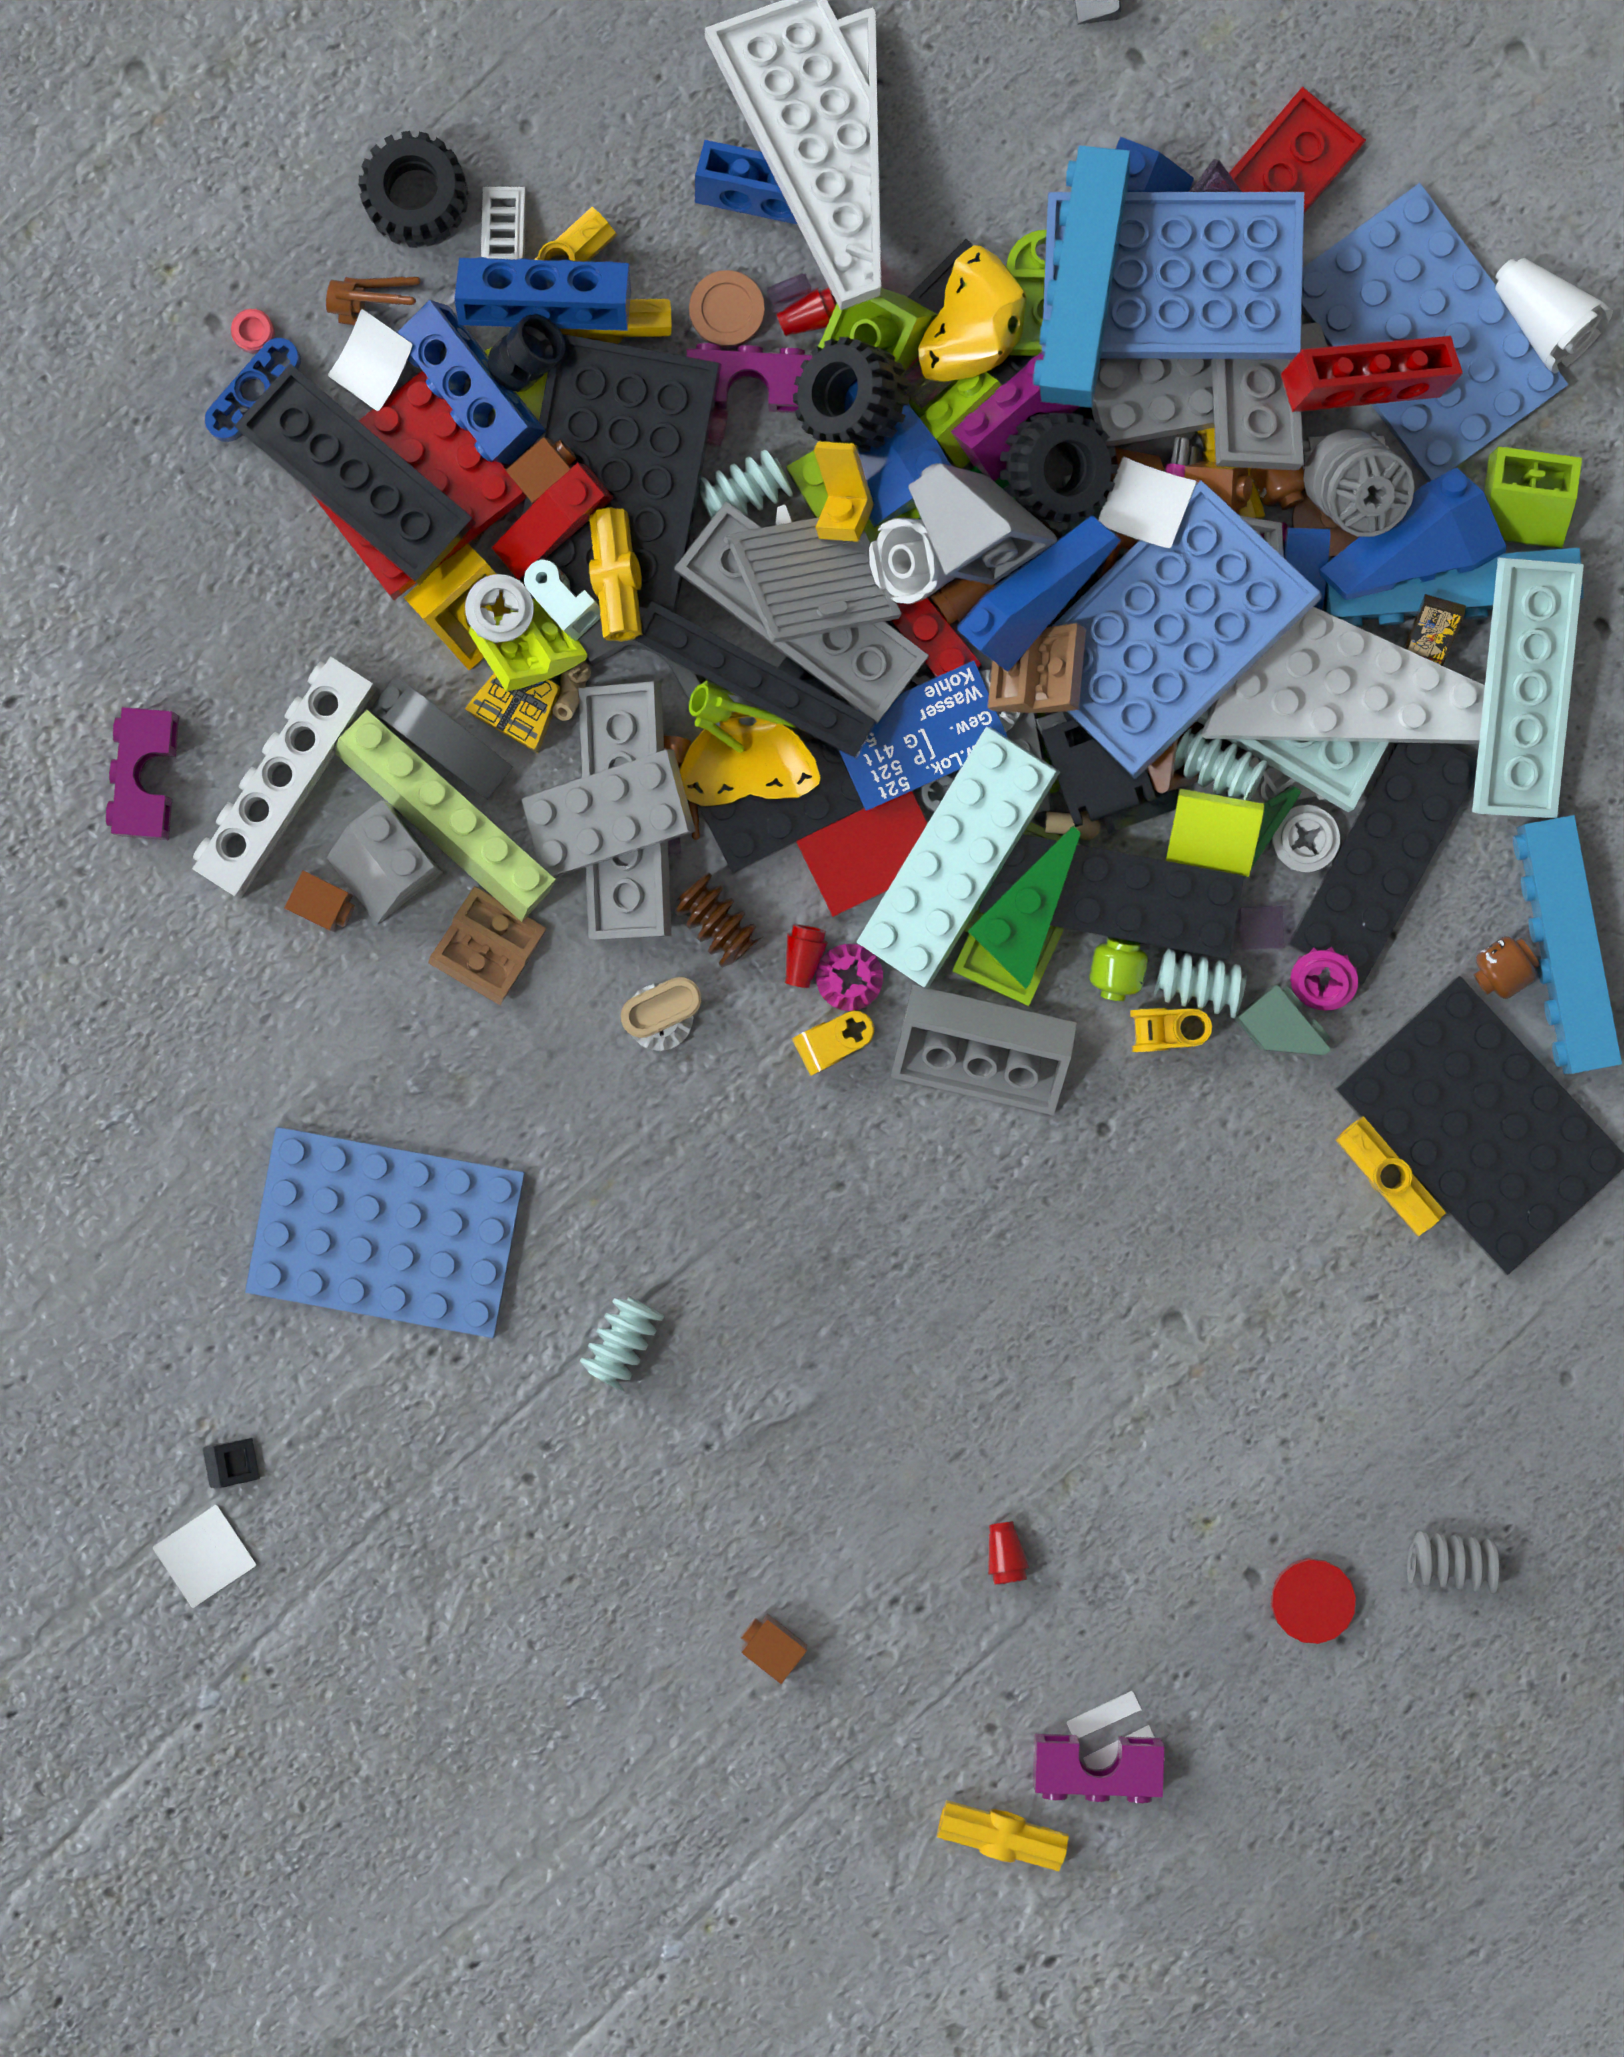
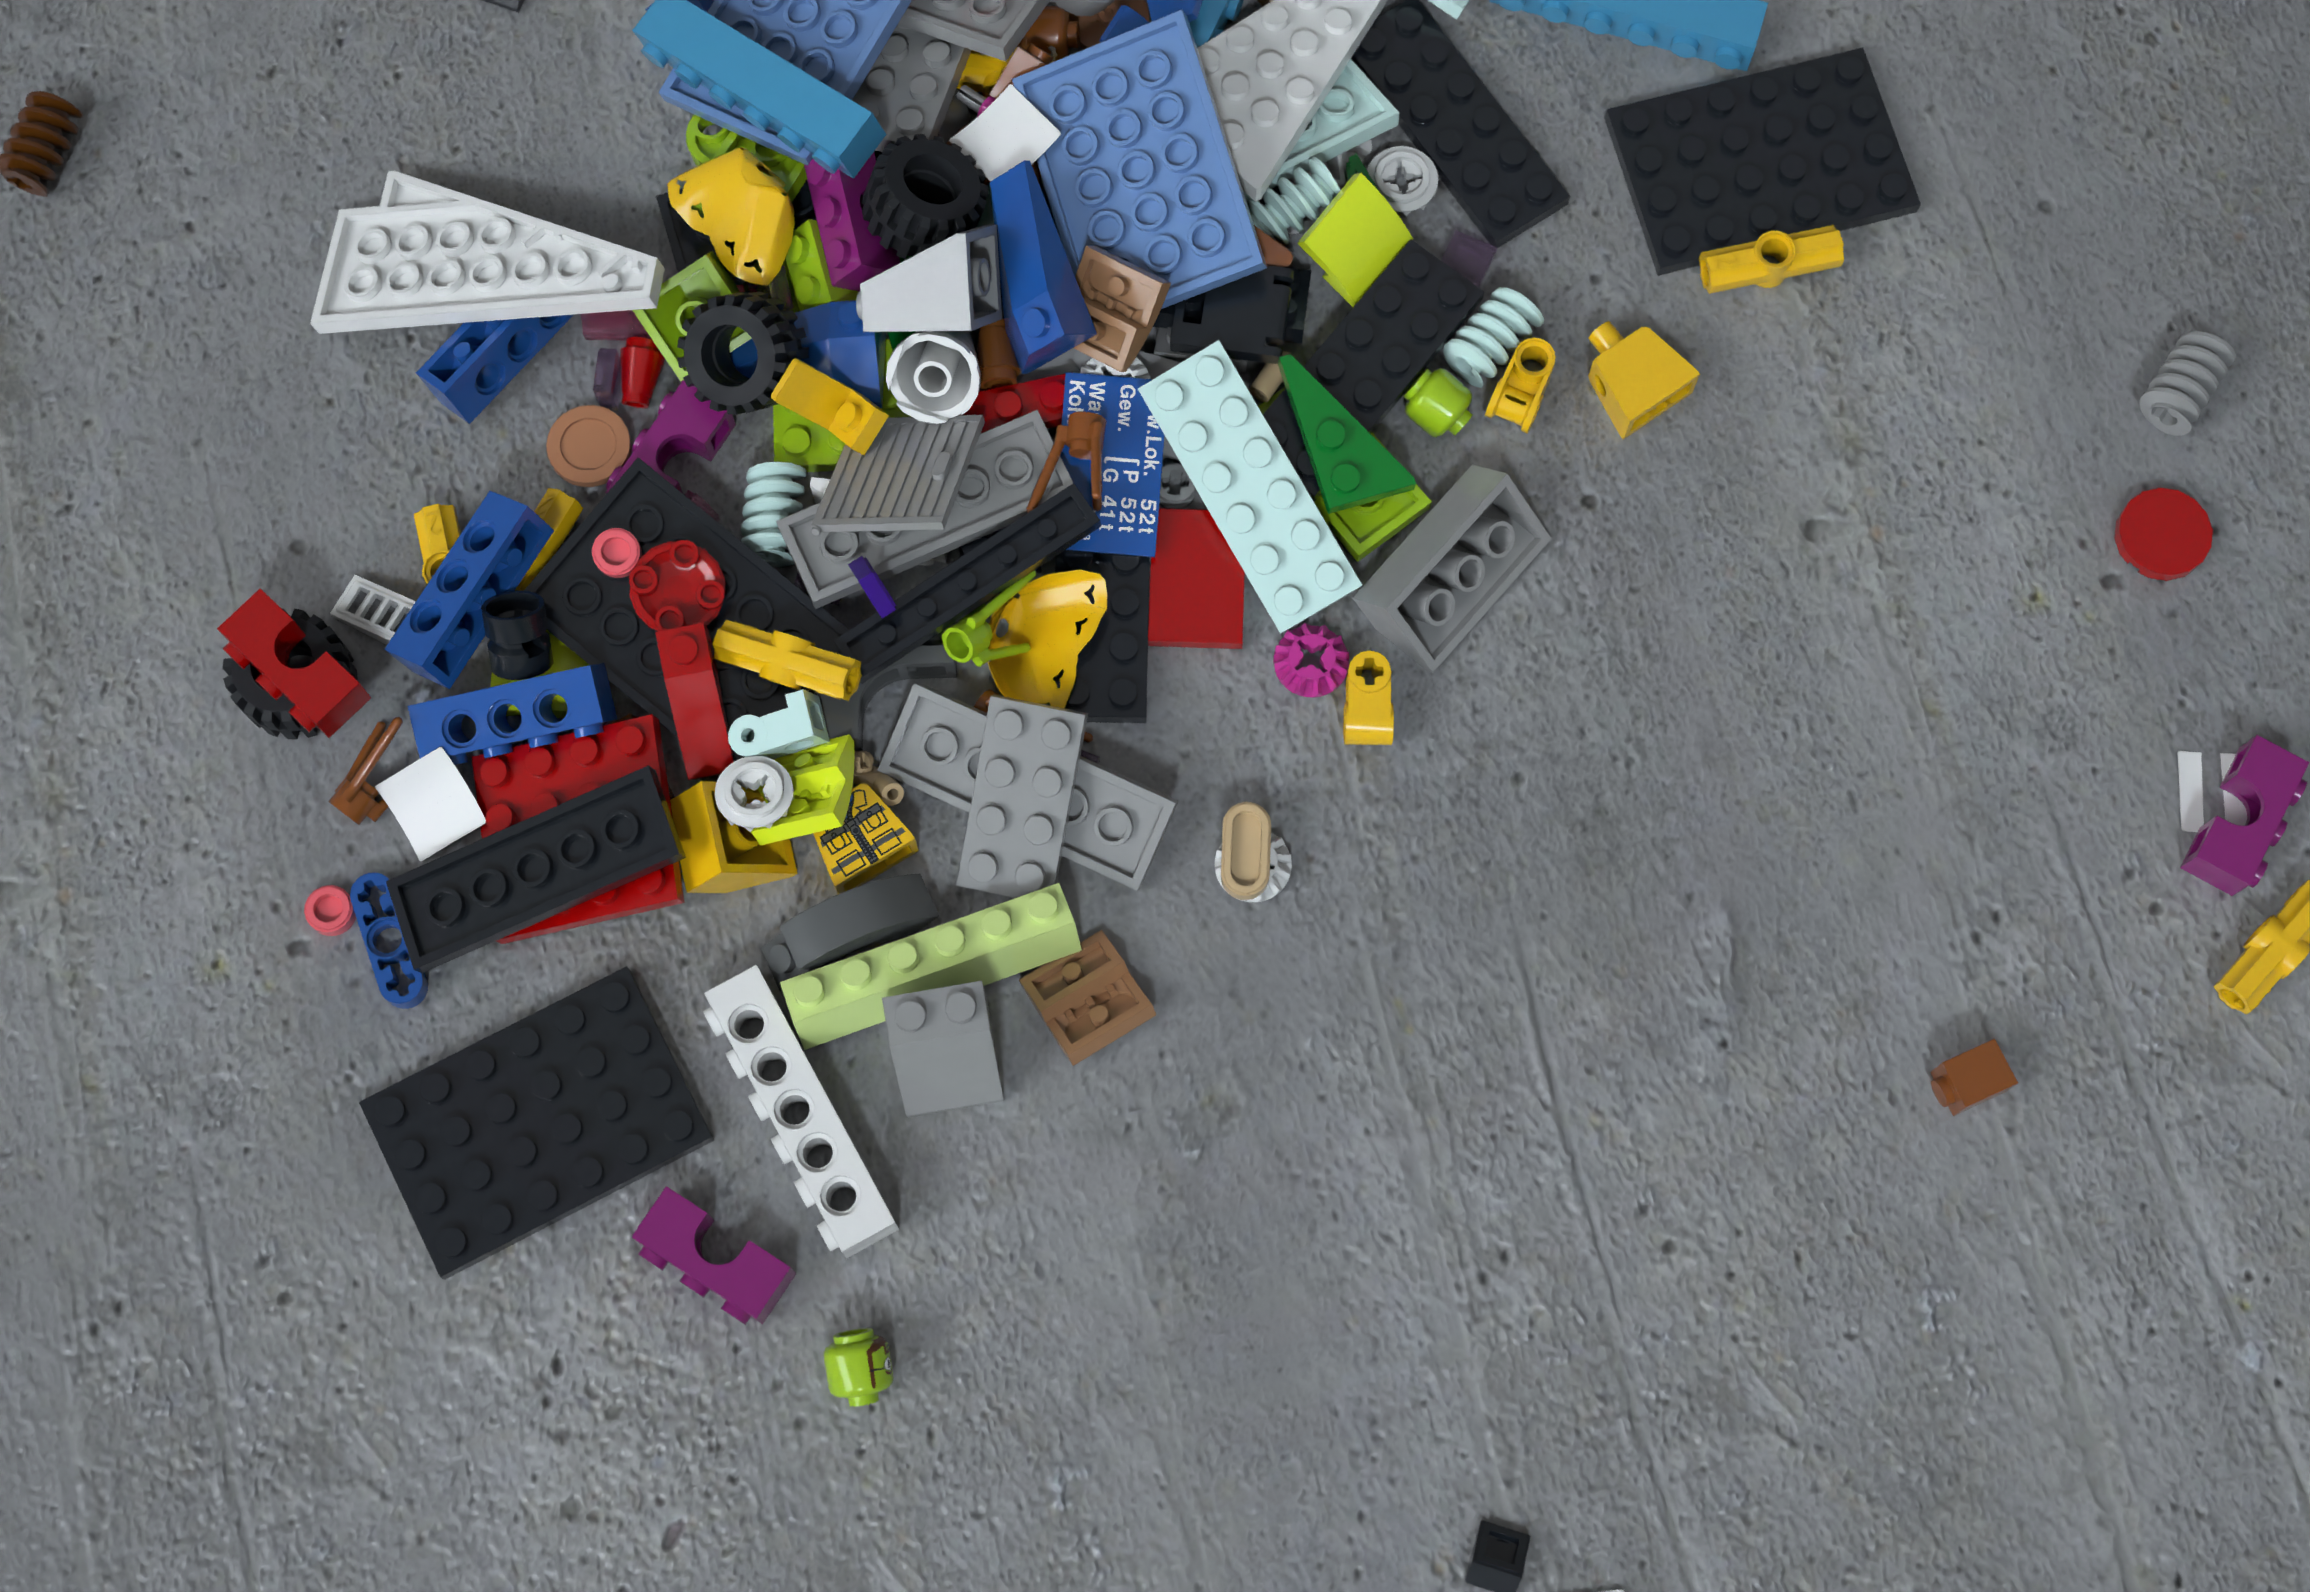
camera: 60 degrees left, 15 degrees down
medium blue plate [245,1127,525,1338] -> none
dark orange brick [284,870,355,932] -> none
dark orange brick [506,437,577,503] -> none
light aqua piece [580,1297,664,1391] -> none
reddish brown piece [675,872,764,968] -> none
red cone [785,924,828,988] -> none
red cone [988,1521,1030,1585] -> none
sand green slope [1234,985,1331,1056] -> none
dark pink gear [1290,947,1358,1011] -> none
dark orange head [1473,936,1540,999] -> none
none -> red arch [217,589,371,738]
none -> black plate [359,966,714,1280]
none -> coral tile [592,528,642,578]
none -> red dish [629,540,725,631]
none -> lime head [823,1328,894,1406]
none -> dark purple tile [848,556,897,618]
none -> dark orange plant [1026,412,1107,513]
none -> yellow torso [1588,321,1700,440]

